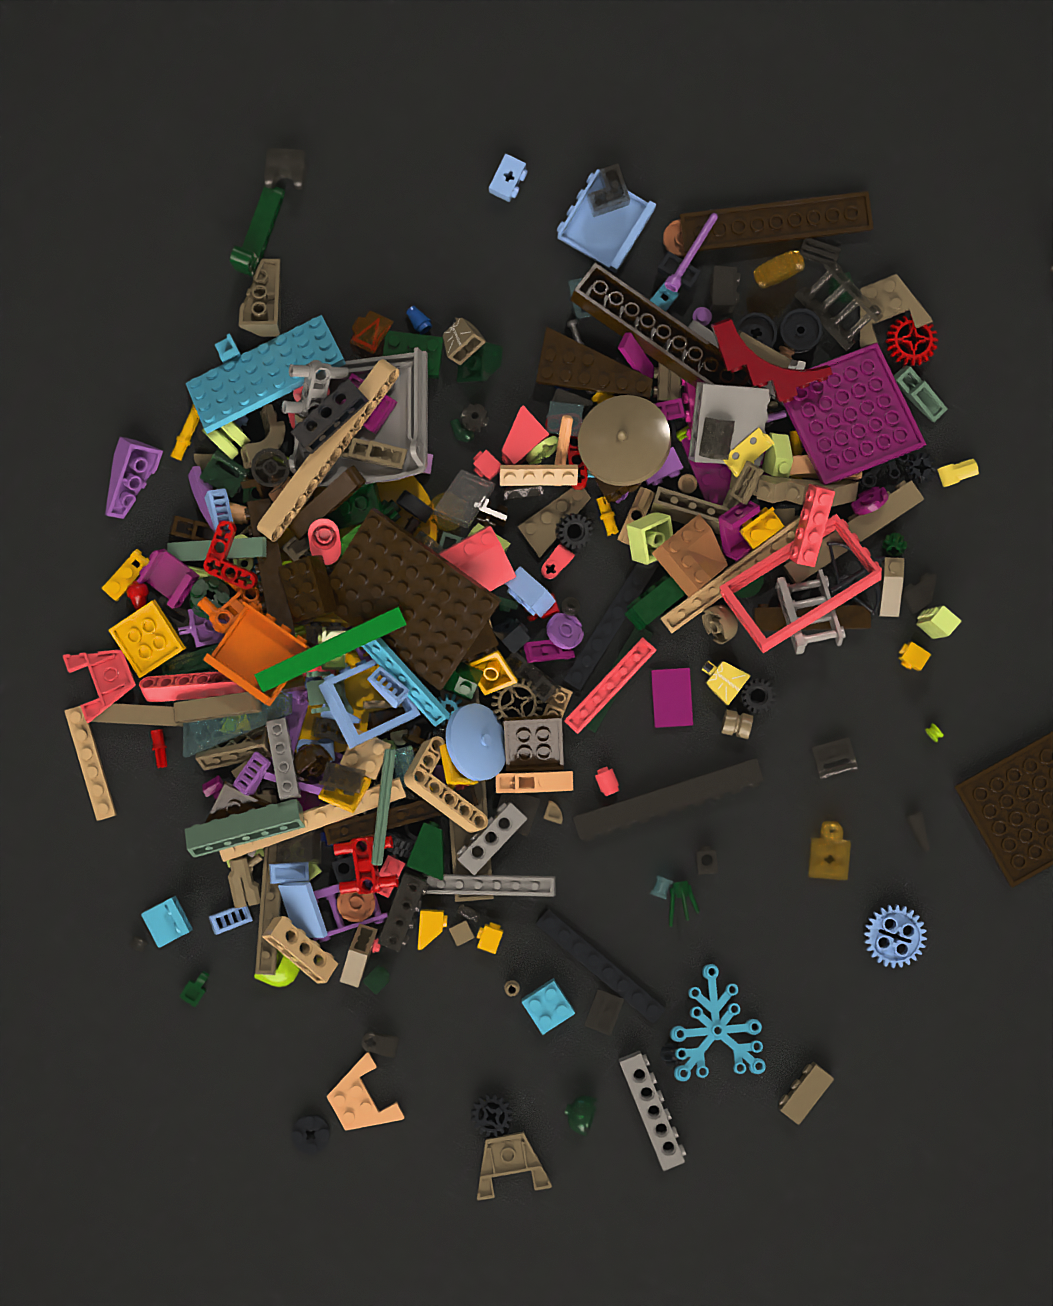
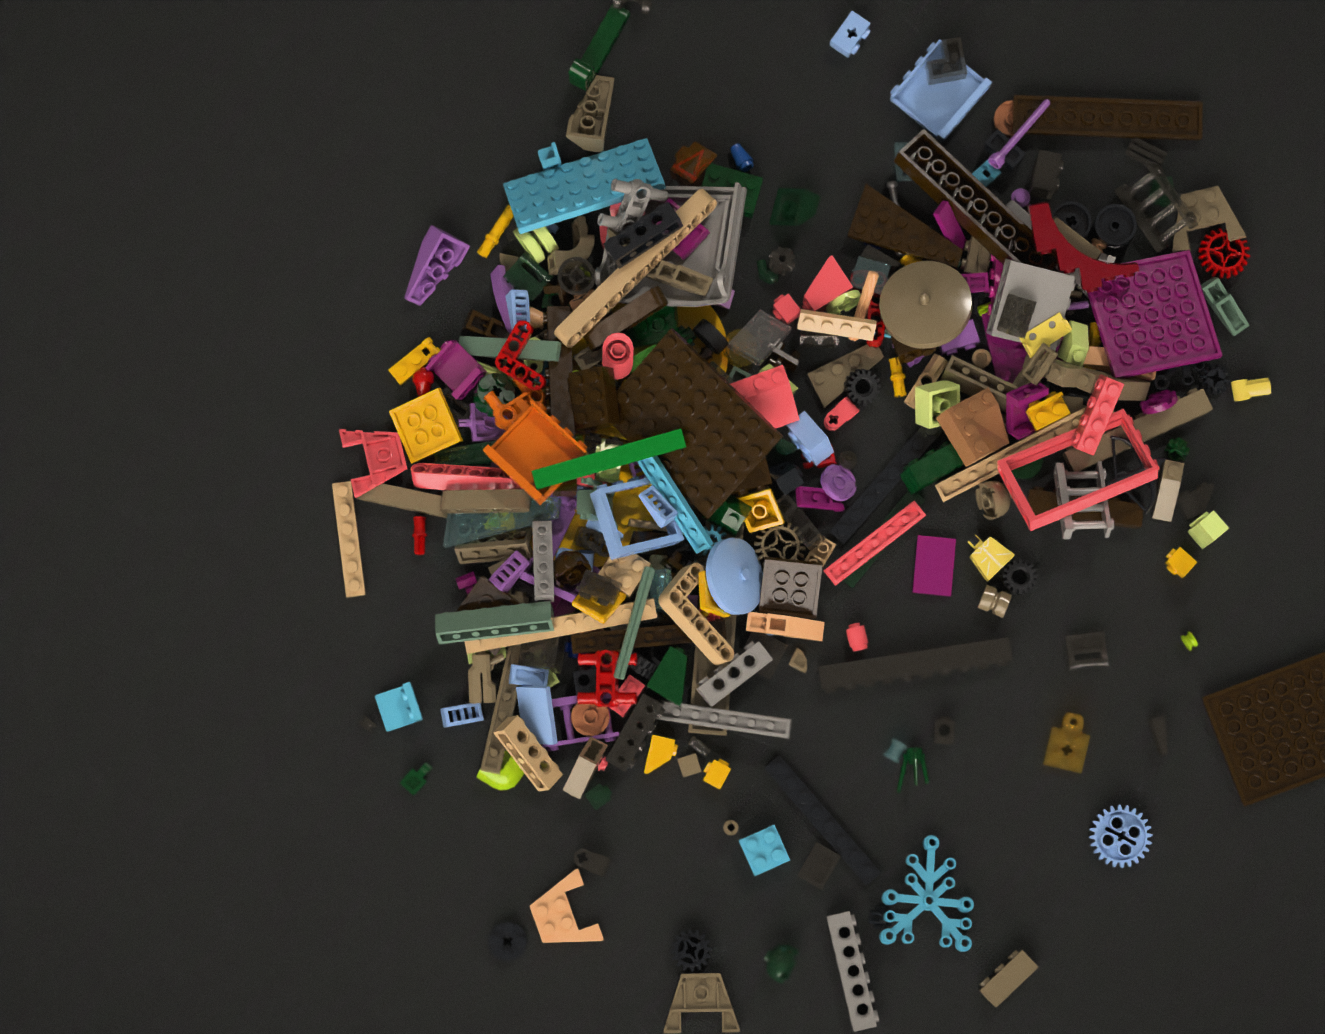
camera: 10 degrees right, 5 degrees down
dark tan torso [443,318,486,365] -> none
clear yellow gear [753,251,805,288] -> none

